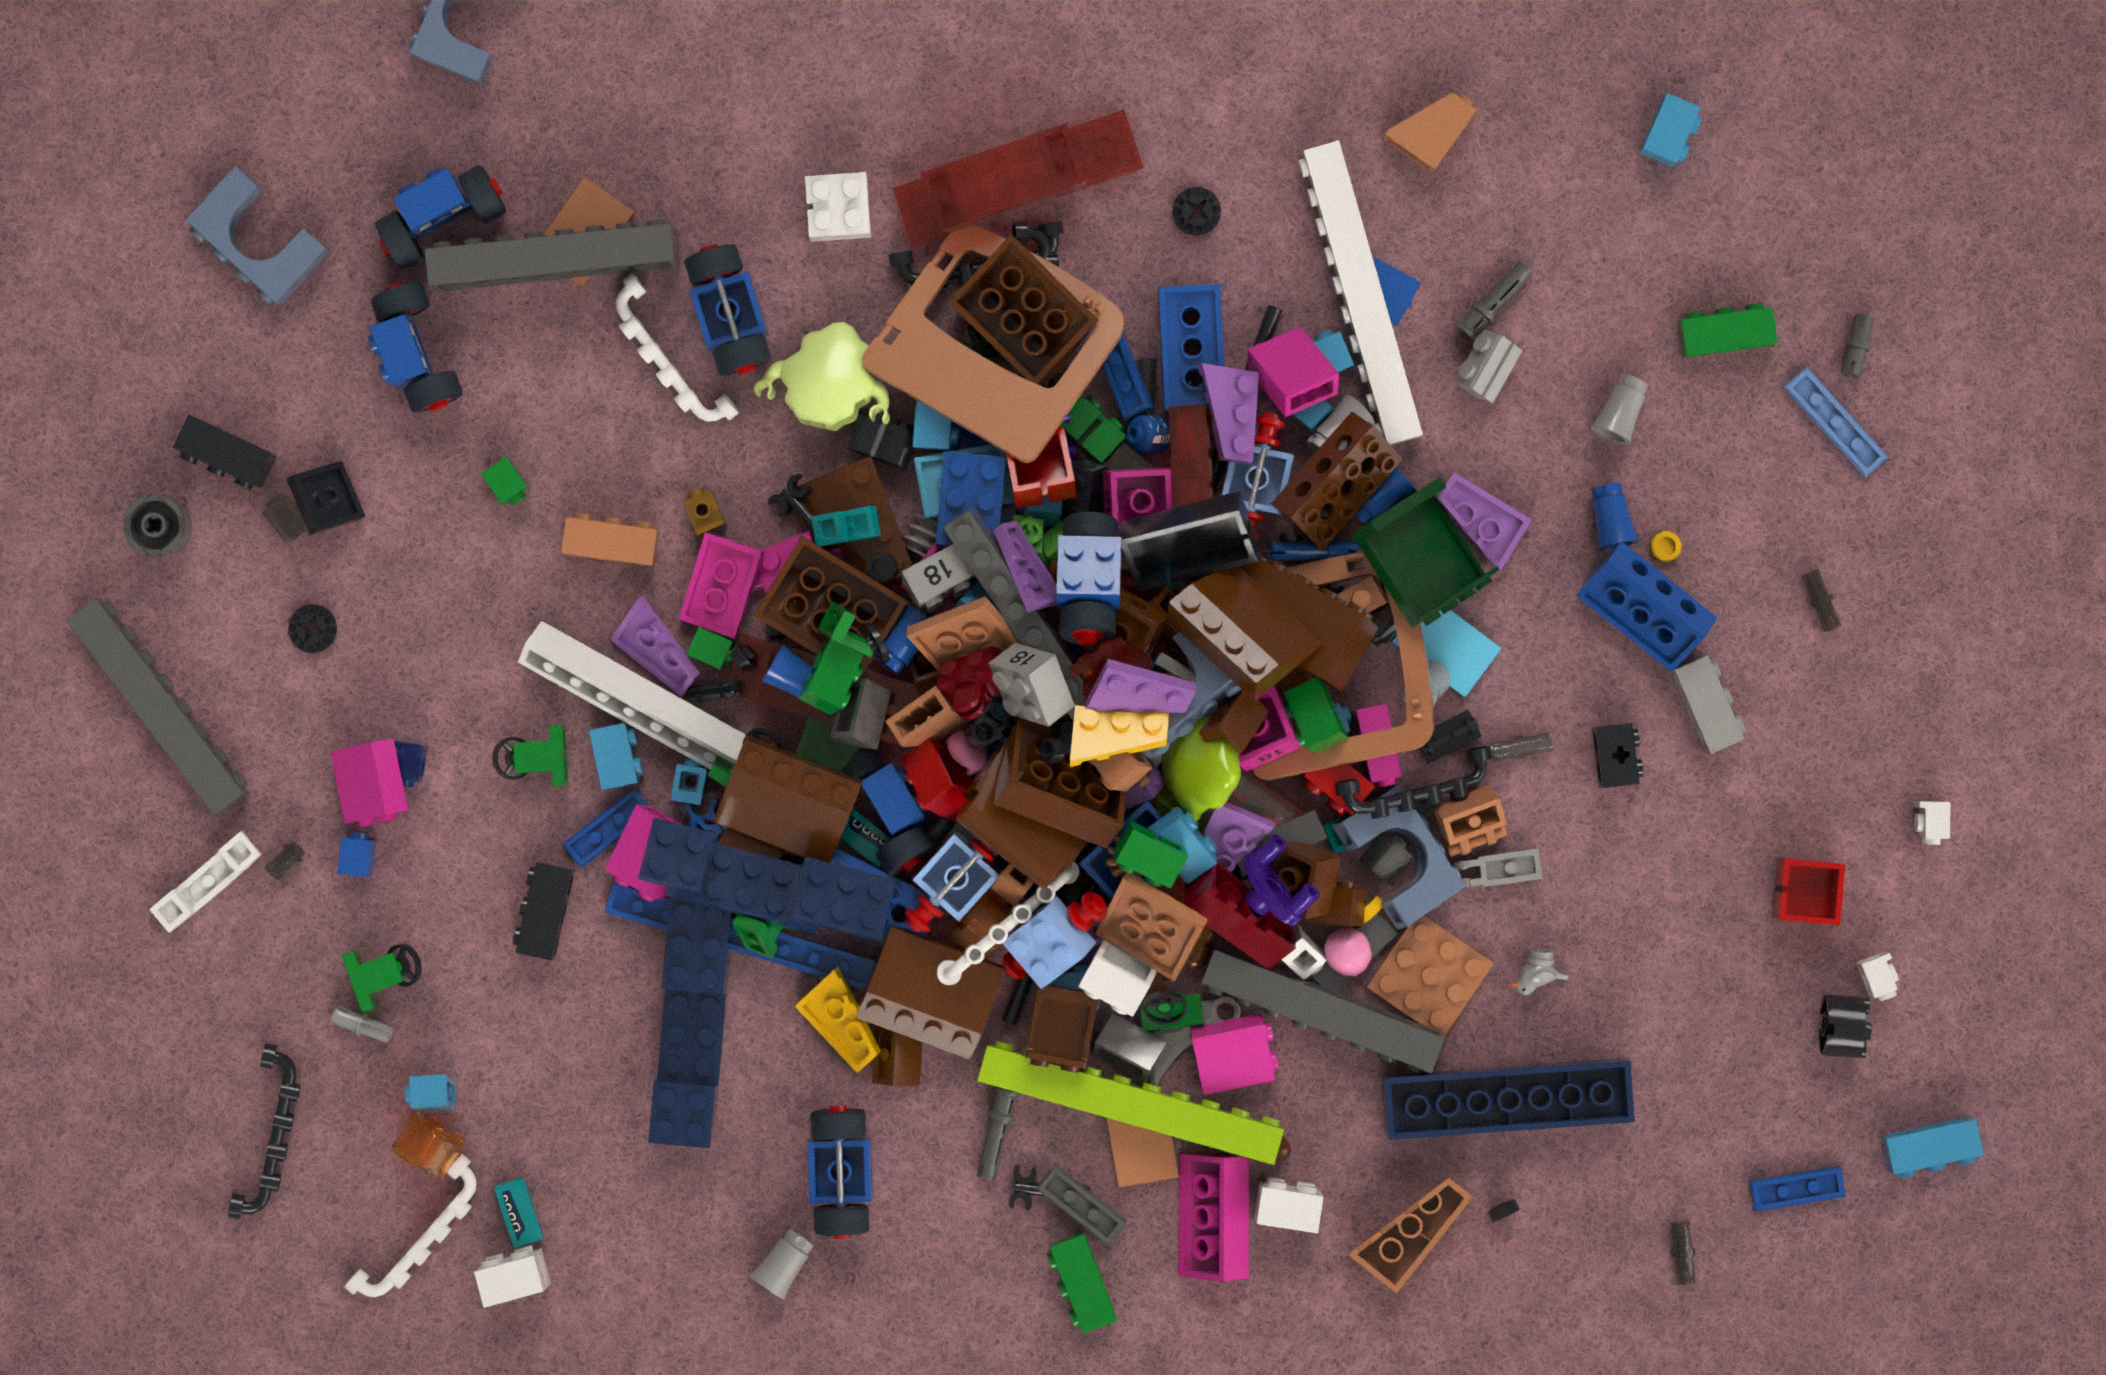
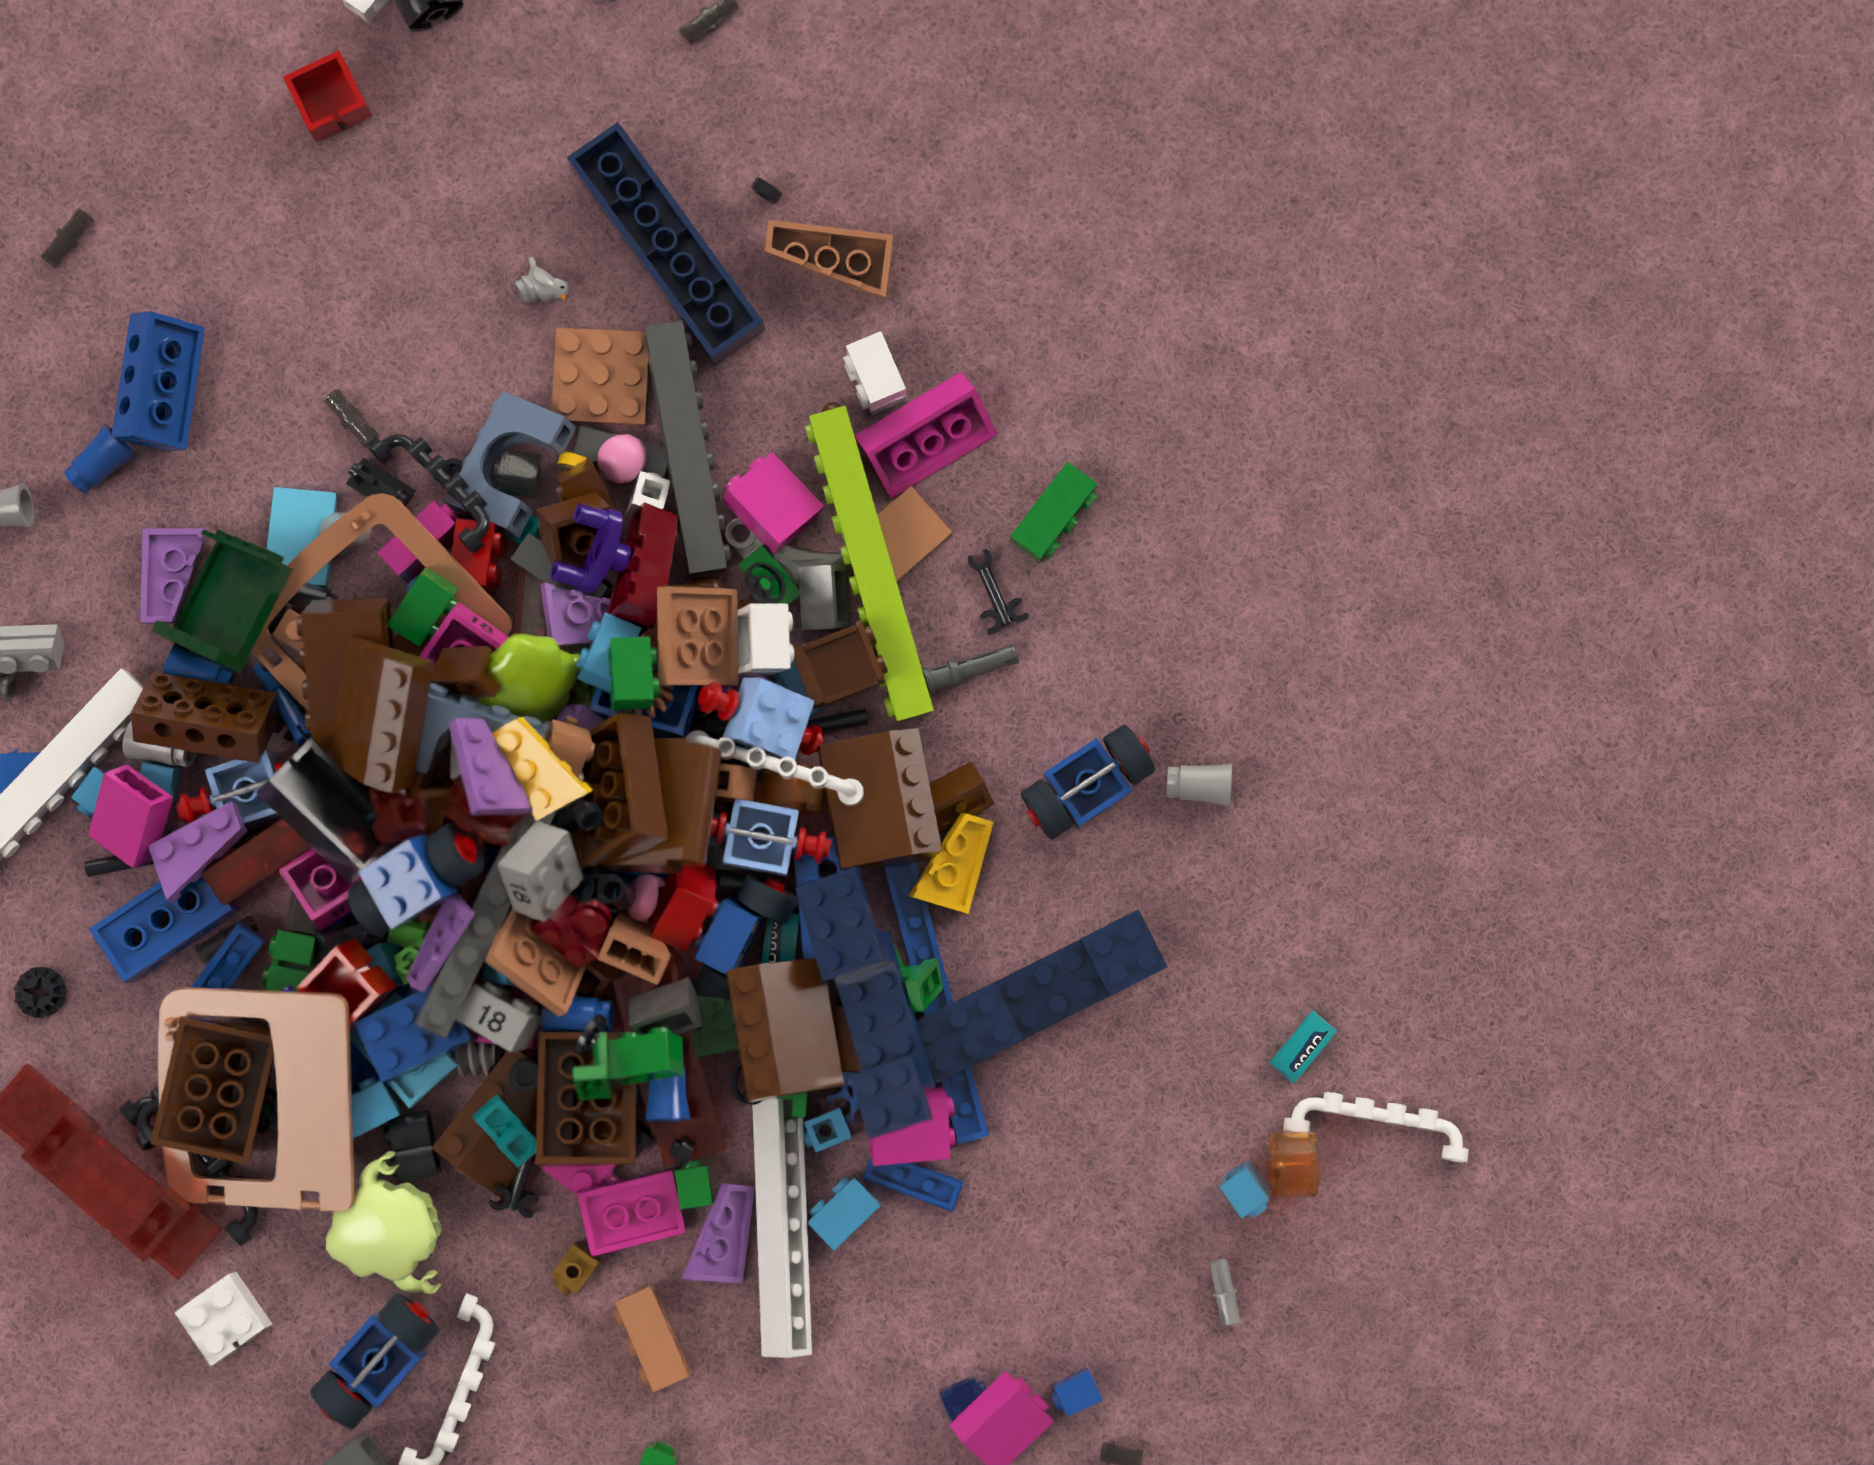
camera: 120 degrees left, 5 degrees down
black bar [228,1043,301,1219] -> none
green piece [341,943,422,1013] -> none
white piece [474,1245,551,1308] -> none
green piece [492,725,569,787] -> none
black brick [512,862,575,961] -> none
black axle [687,680,742,703] -> none
dark grey tile [1036,1164,1127,1246] -> none
blue head [1127,415,1173,455] -> none
nougat brick [1432,785,1507,857] -> none
light grey hinge [1454,848,1543,887] -> none
black brick [1592,723,1643,788] -> none
yellow tile [1650,531,1681,562] -> none
light grey brick [1671,655,1746,754] -> none
white brick [1913,801,1950,845] -> none
none -> clear red brick [369,787,428,843]

